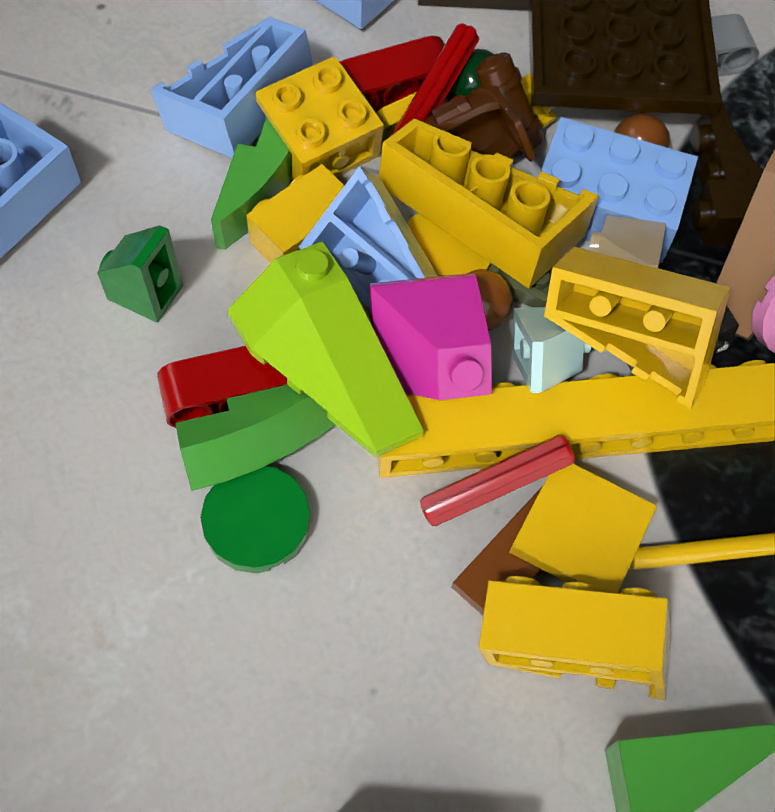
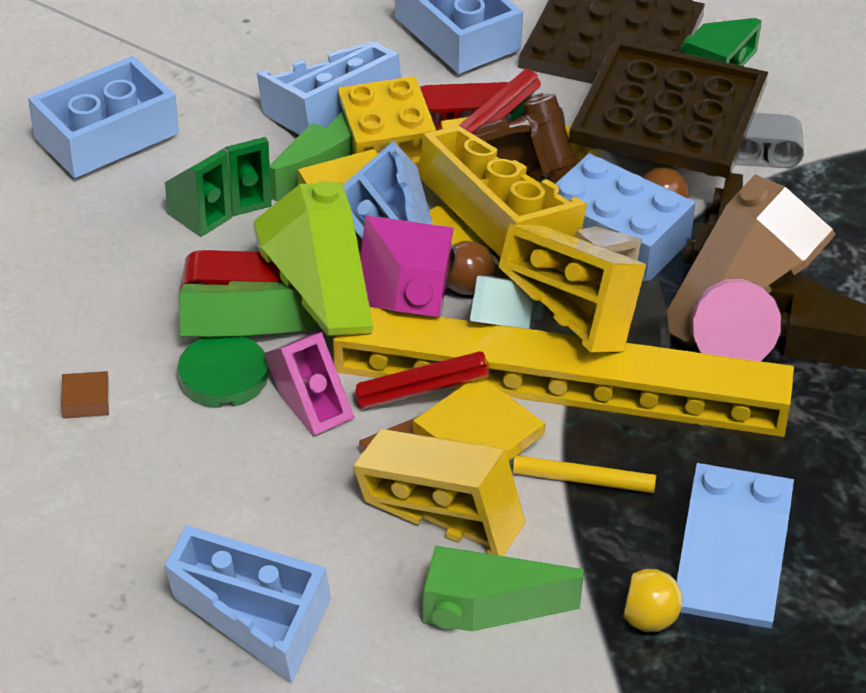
camera: 20 degrees right, 20 degrees down
none -> dark orange tile [61,371,109,418]
none -> green slope [222,137,272,217]
none -> dark pink slope [264,332,355,435]

